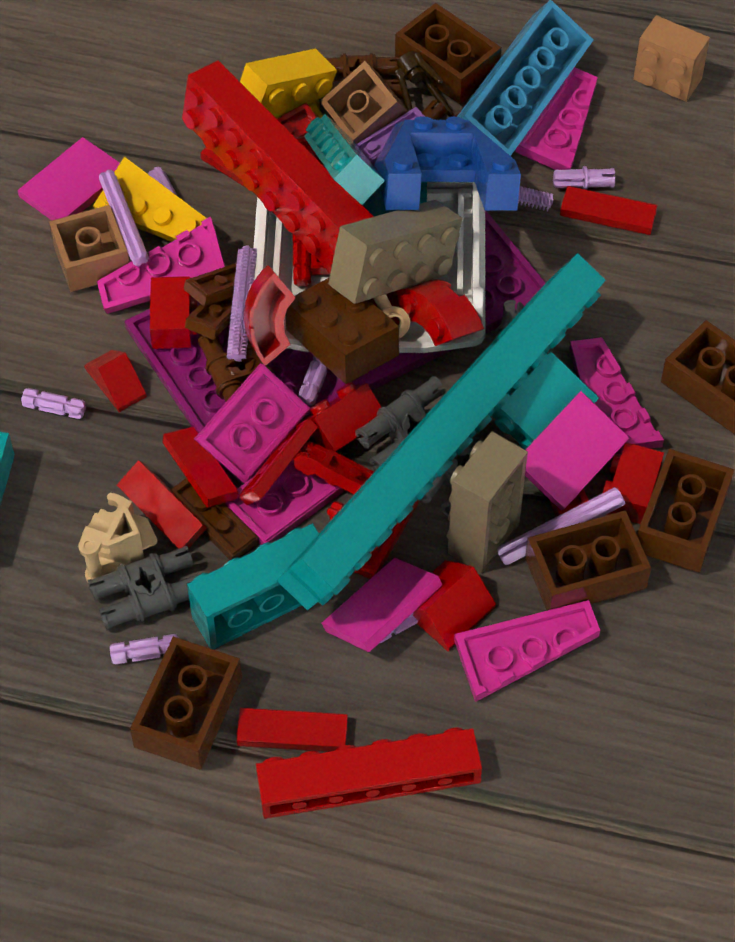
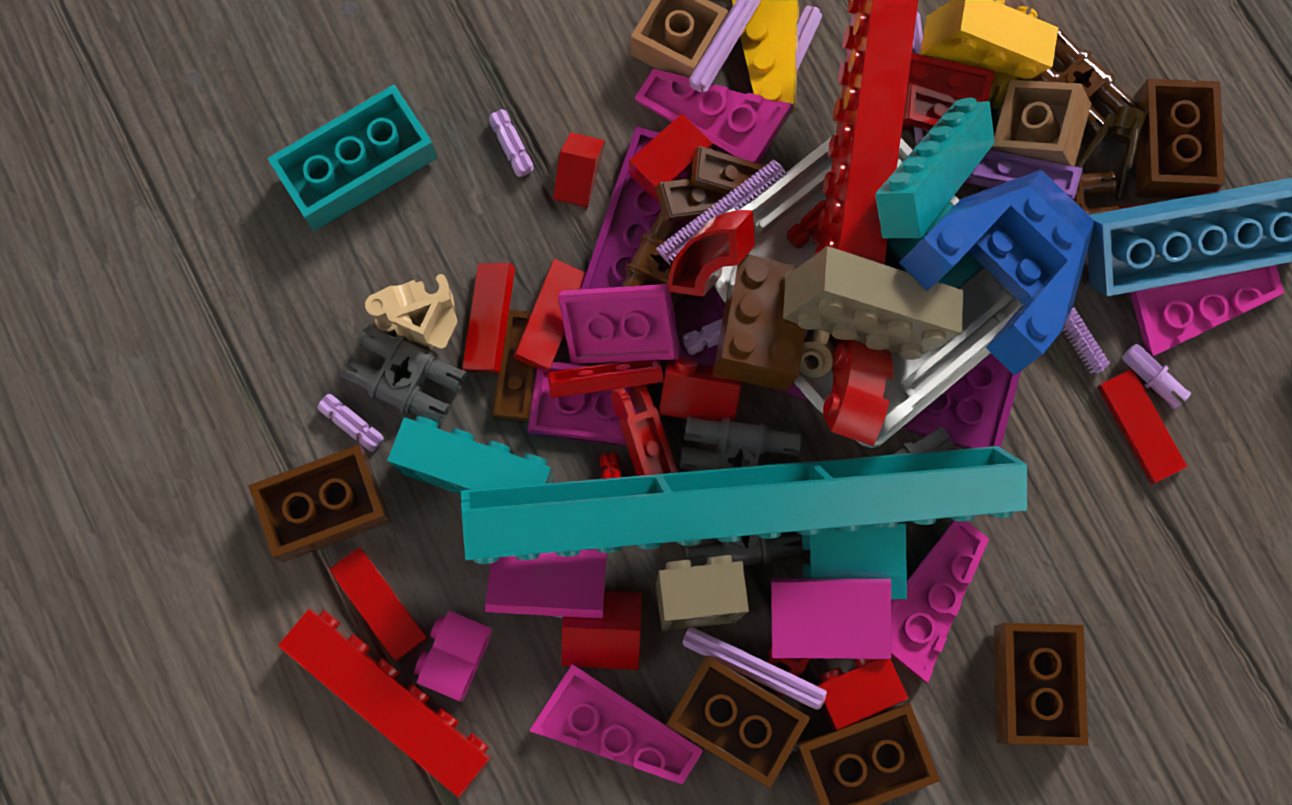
camera: 45 degrees right, 20 degrees up
none -> dark pink brick [414,610,494,702]

